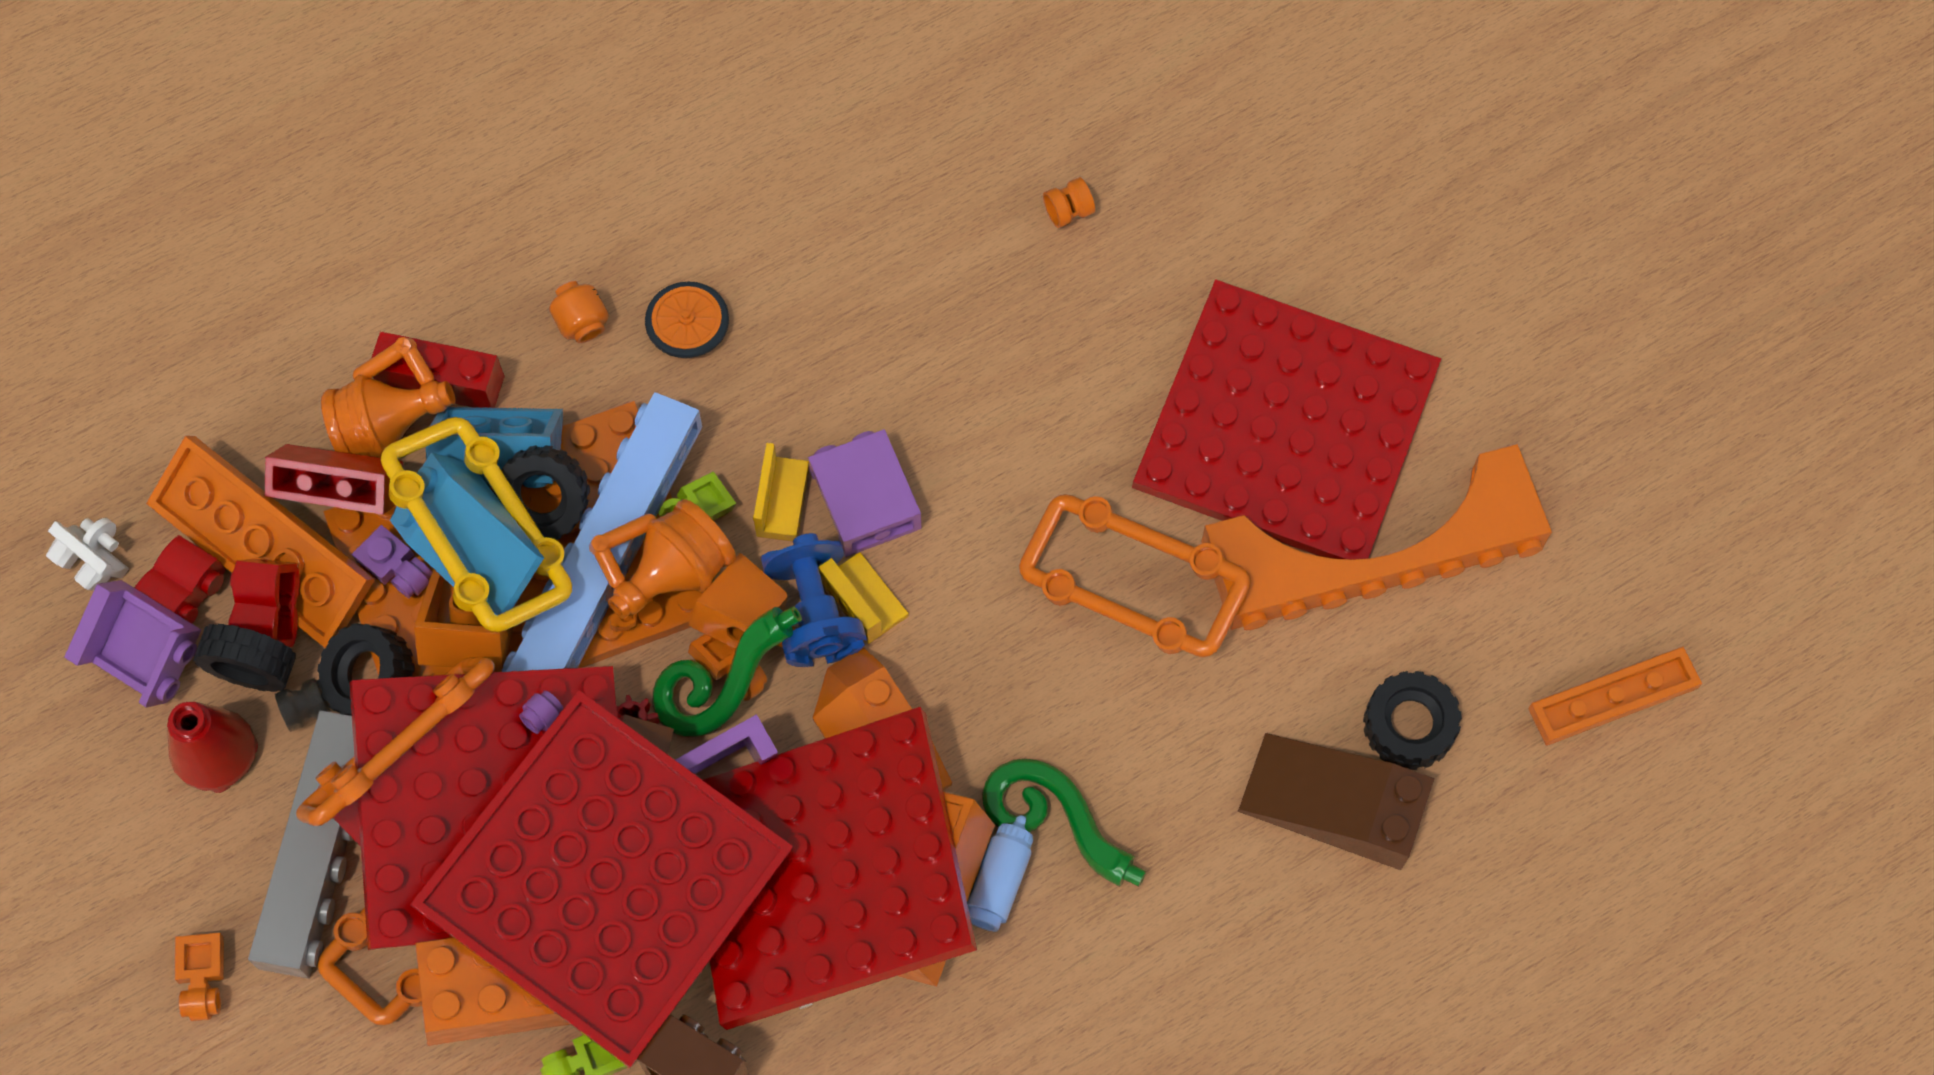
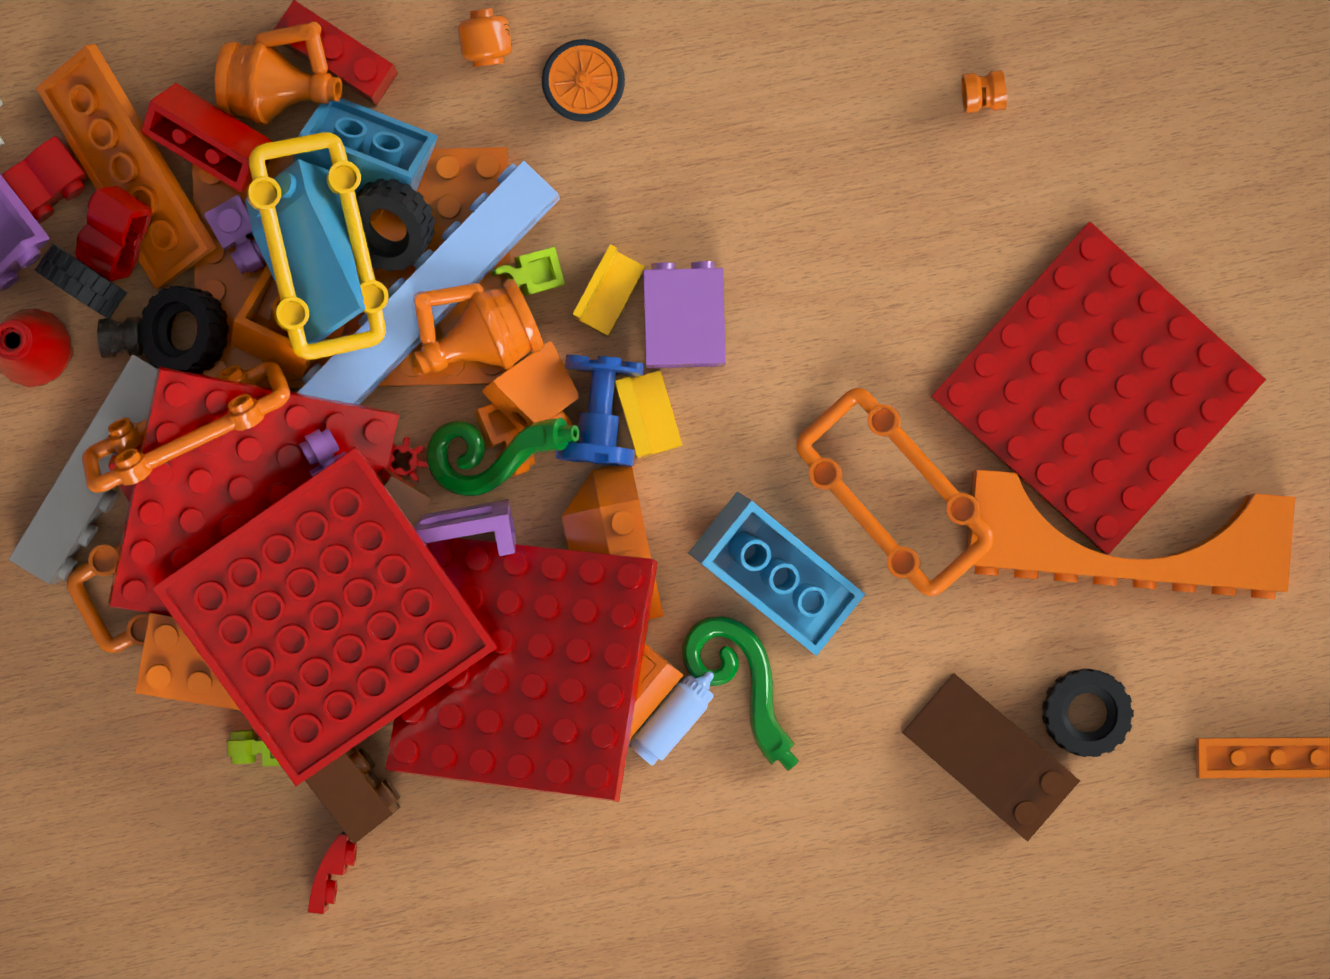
camera: 20 degrees right, 20 degrees up
none -> dark azure slope [688,492,865,656]

